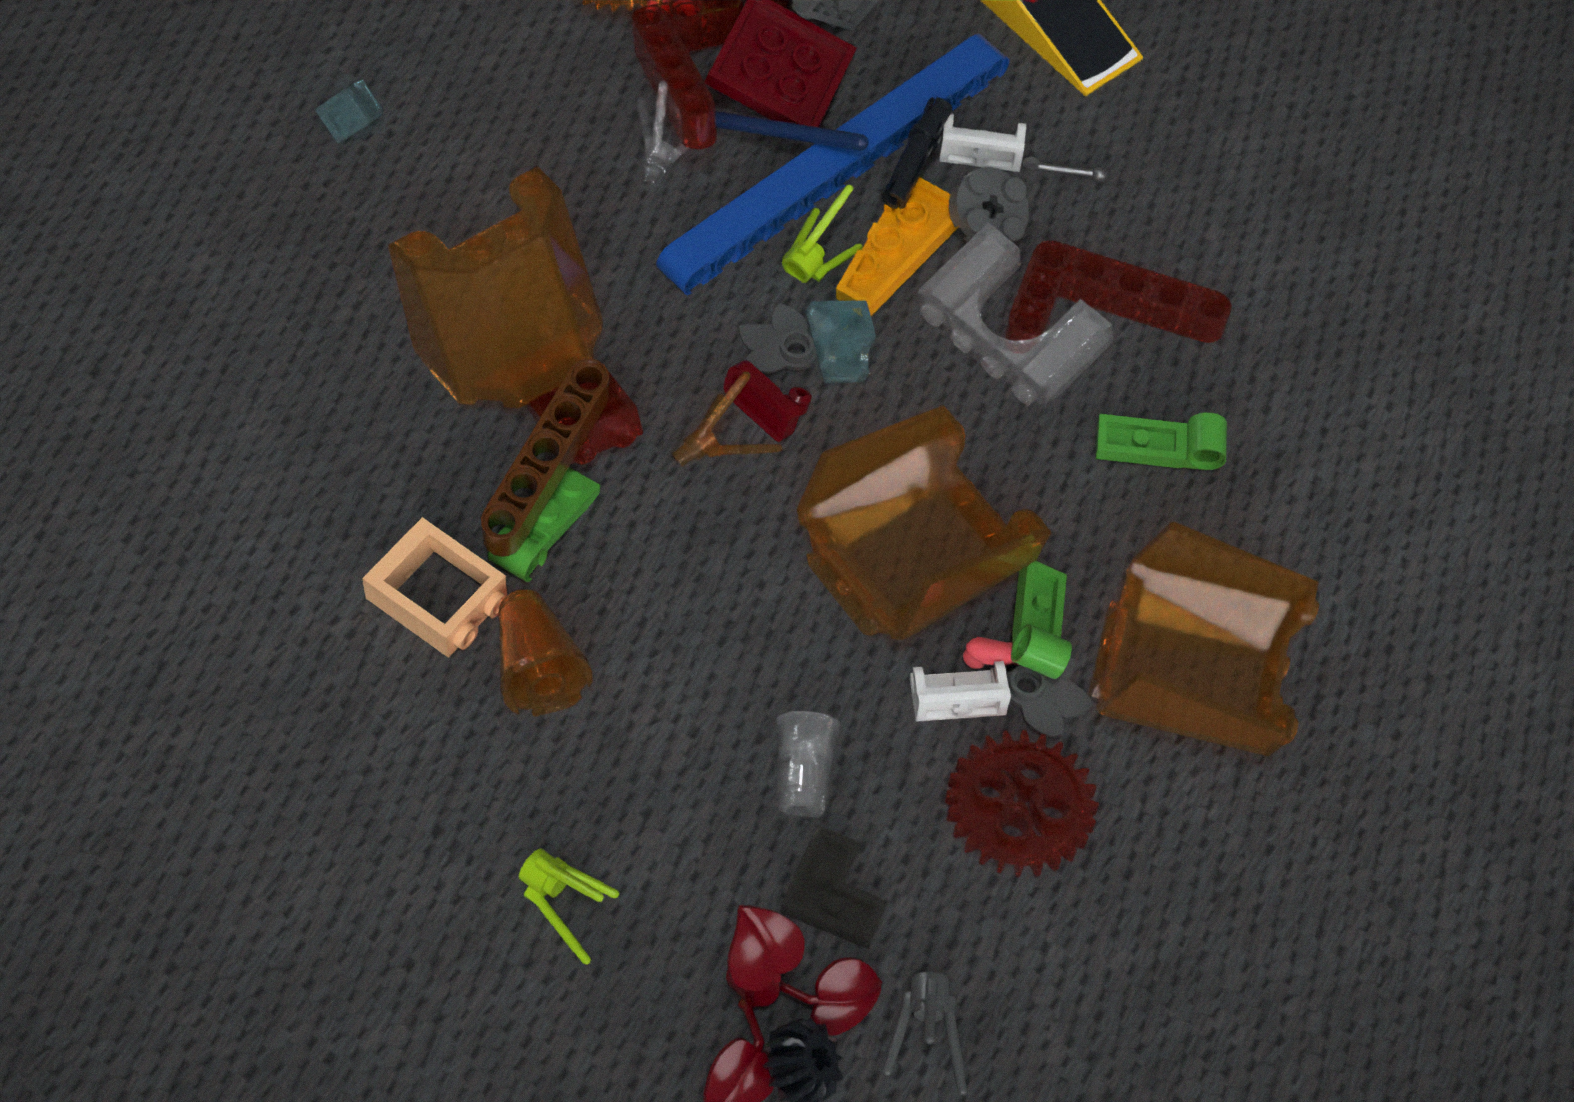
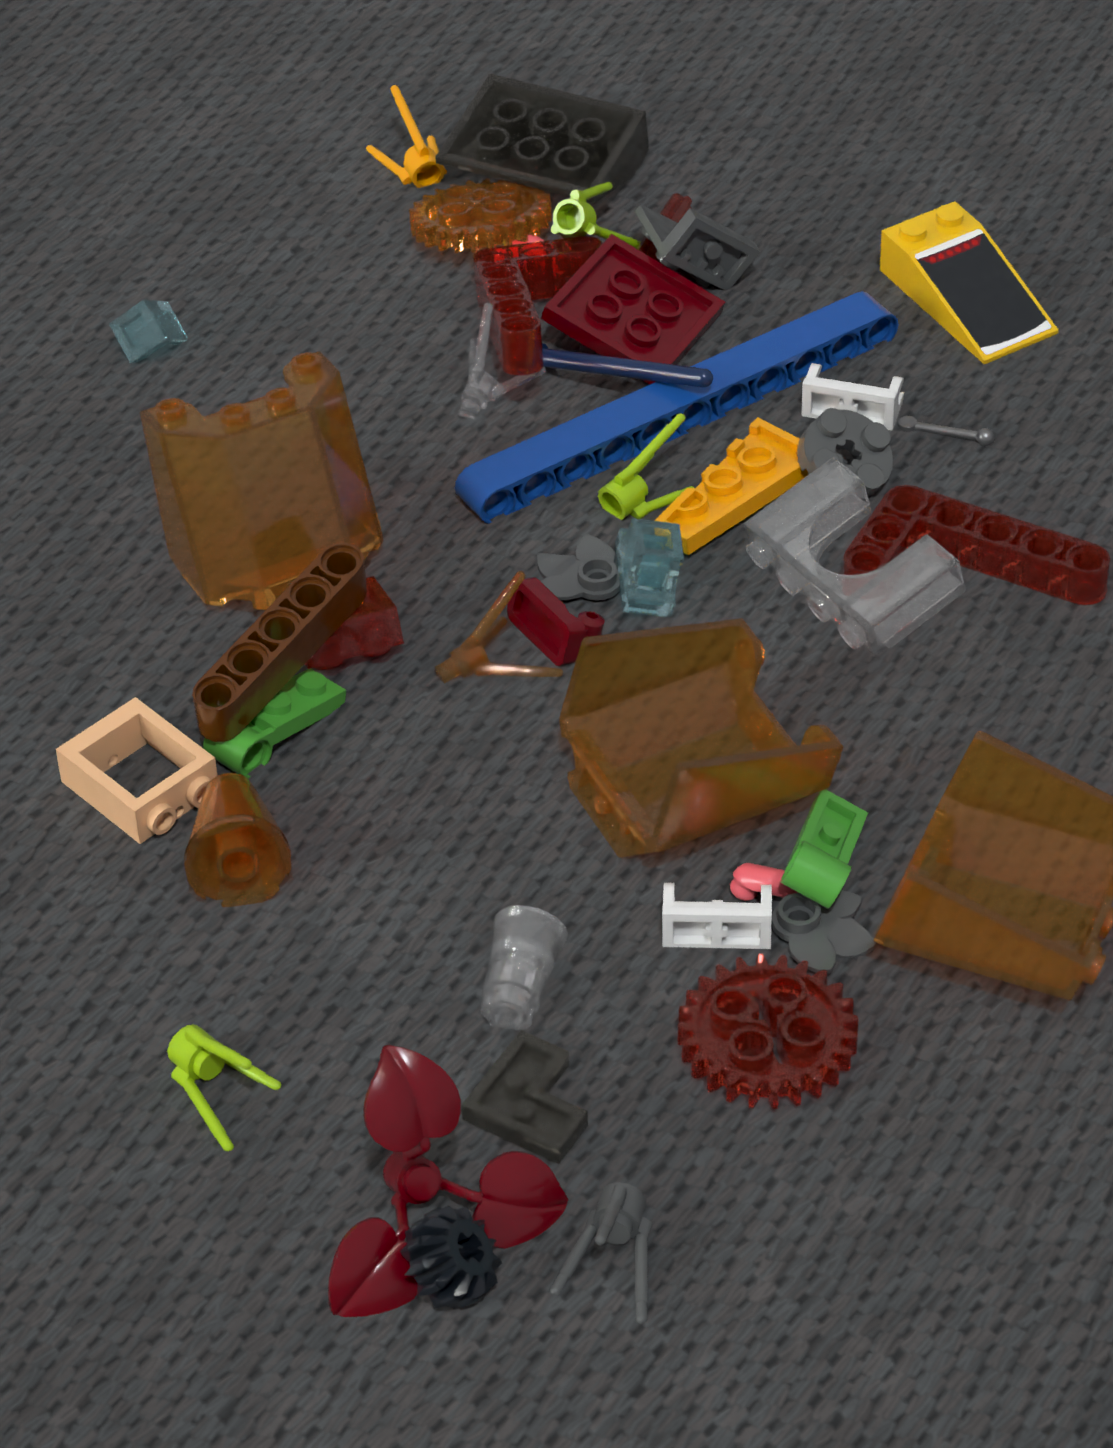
camera: 15 degrees right, 15 degrees down
black pin [881,97,952,209] -> none
bright green plate [1095,413,1227,470] -> none

